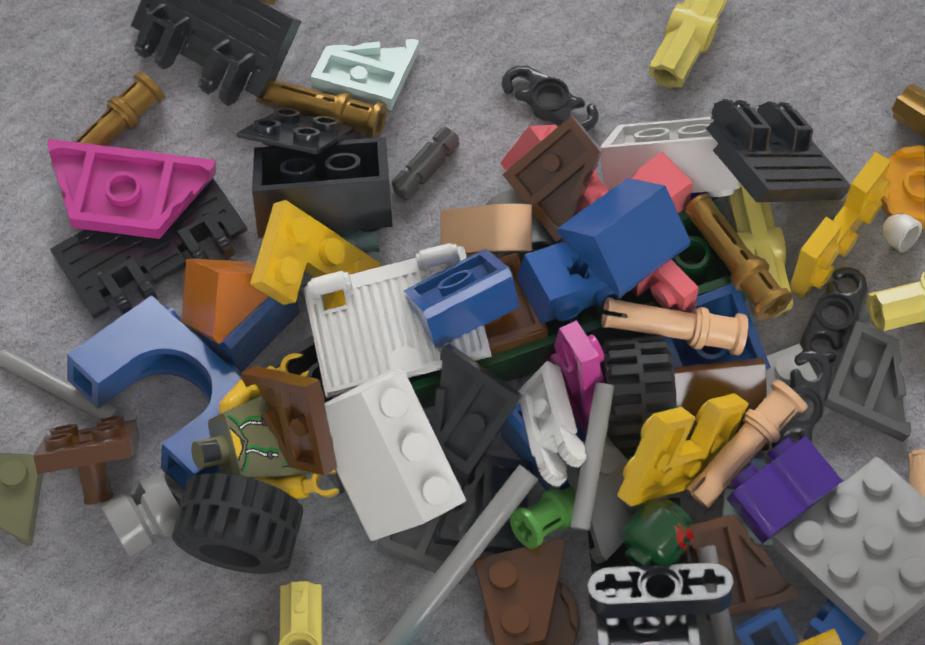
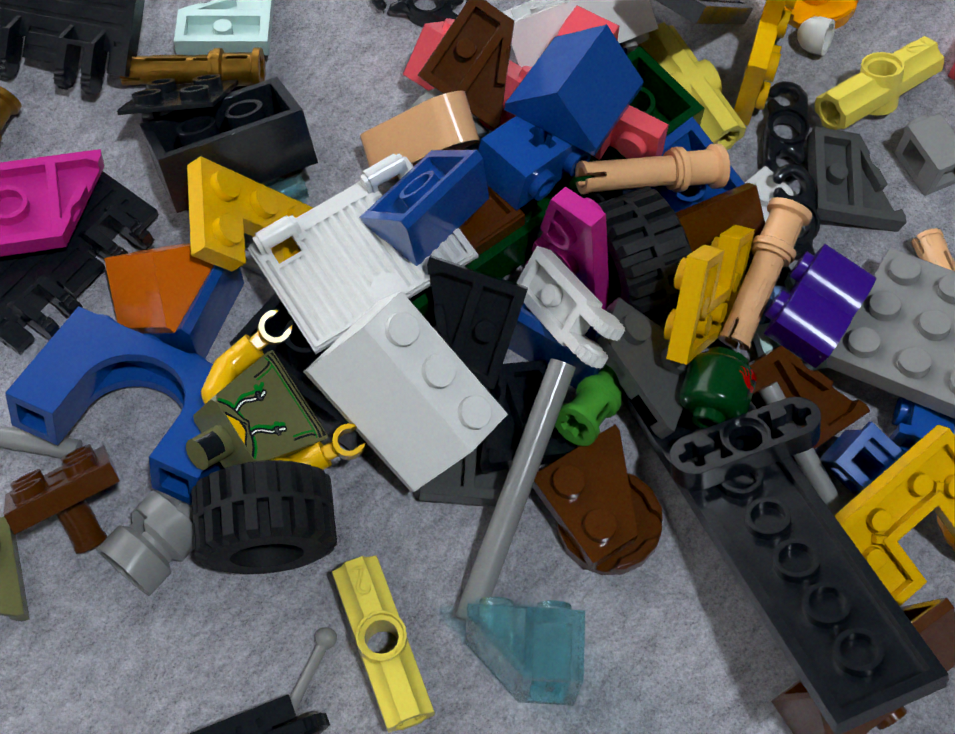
camera: 25 degrees left, 0 degrees up
reddish brown wing [241,366,337,476] -> none
dark grey axle [391,127,459,200] -> none
light grey bar [570,383,614,531] -> none
pearl gold pin [684,194,793,321] -> none

